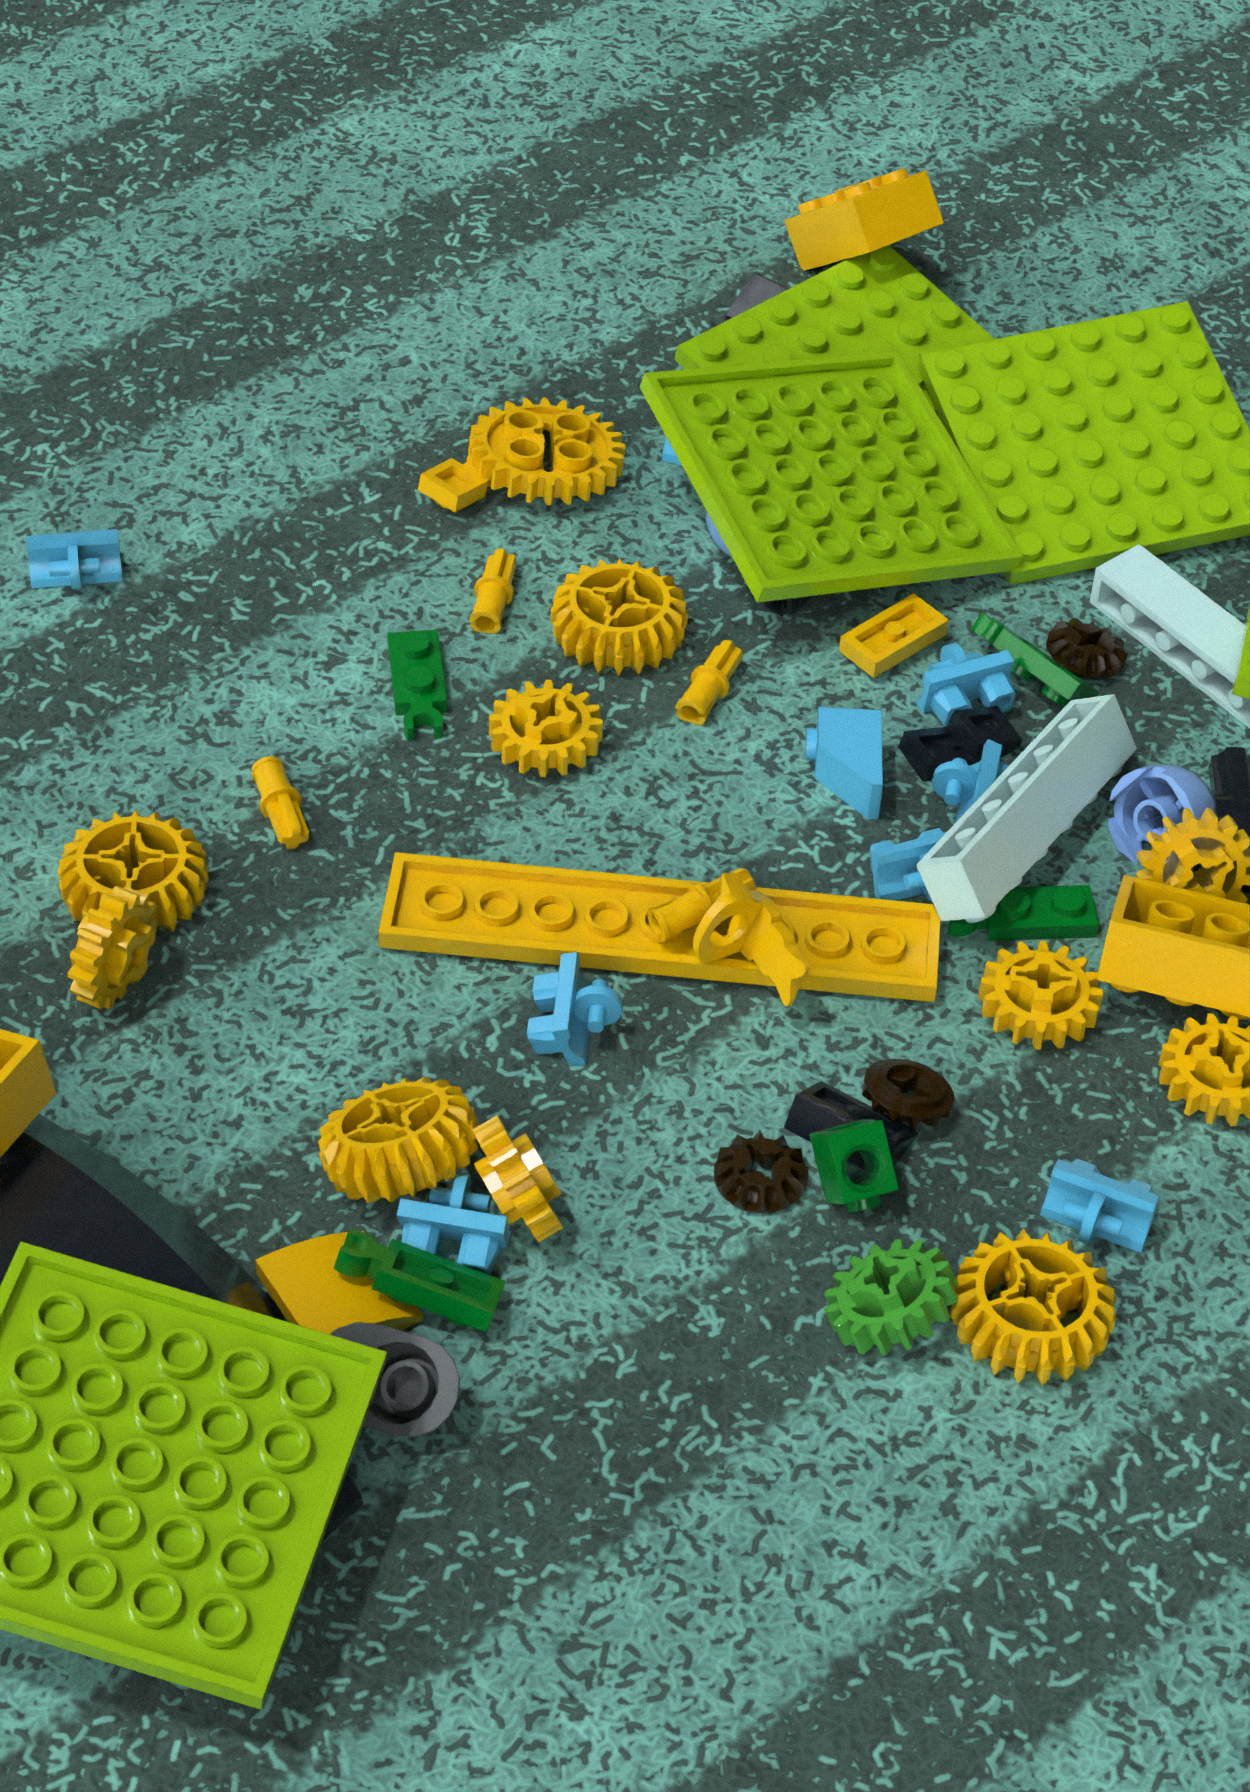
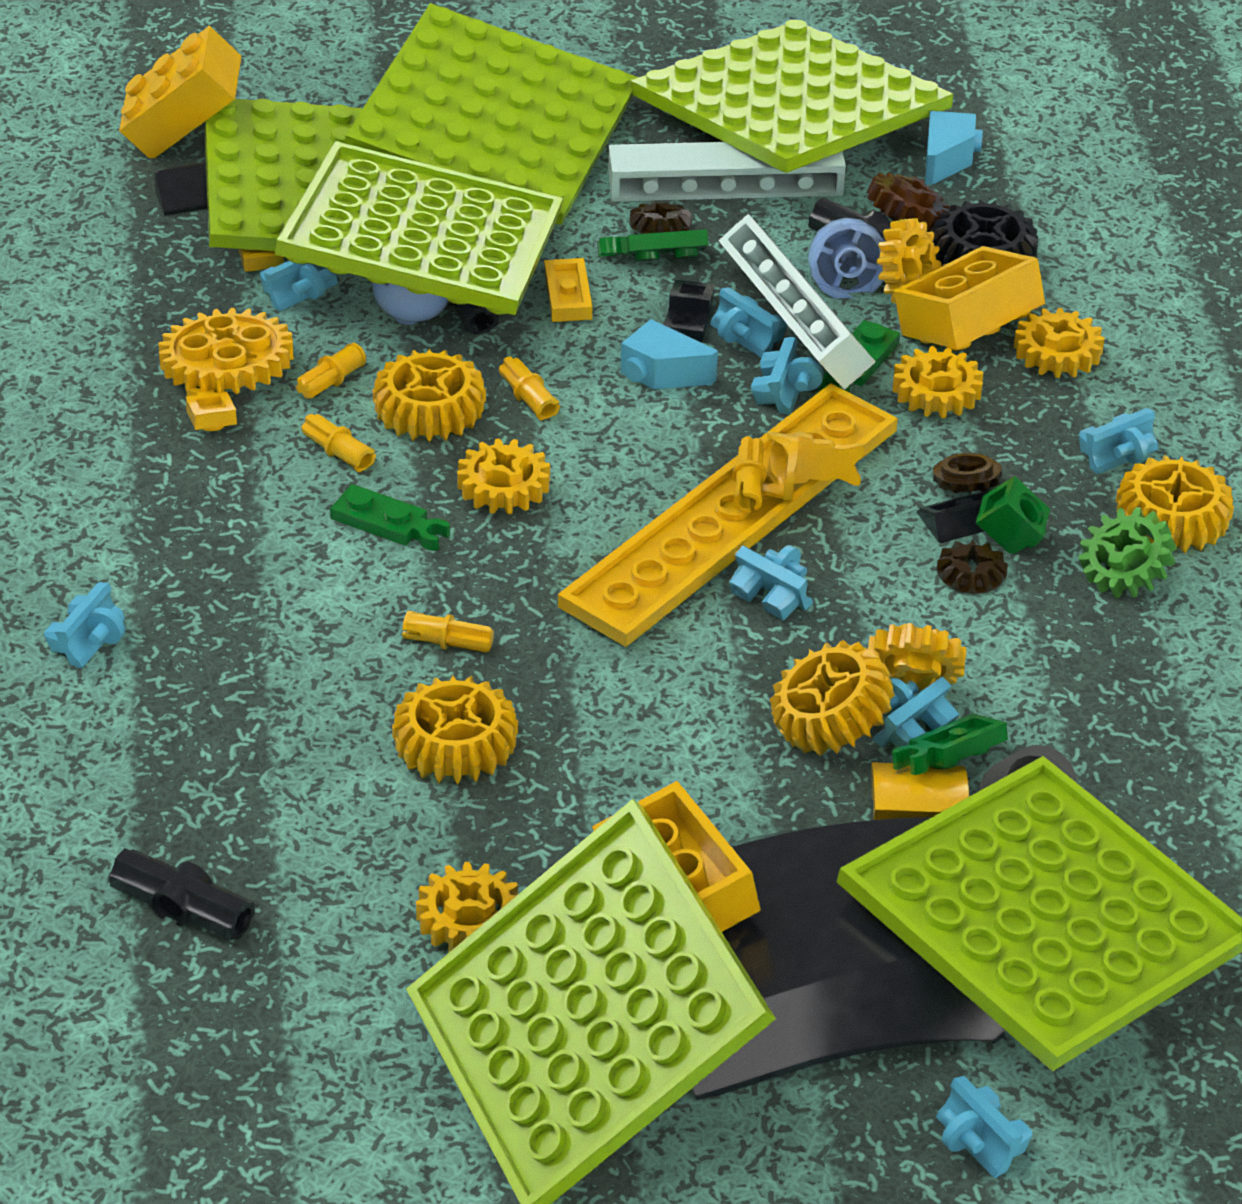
camera: 55 degrees left, 5 degrees down
yellow gear [67,886,158,1009] -> none
medium azure hips [916,642,1016,727] -> none
none -> yellow axle [296,343,367,399]

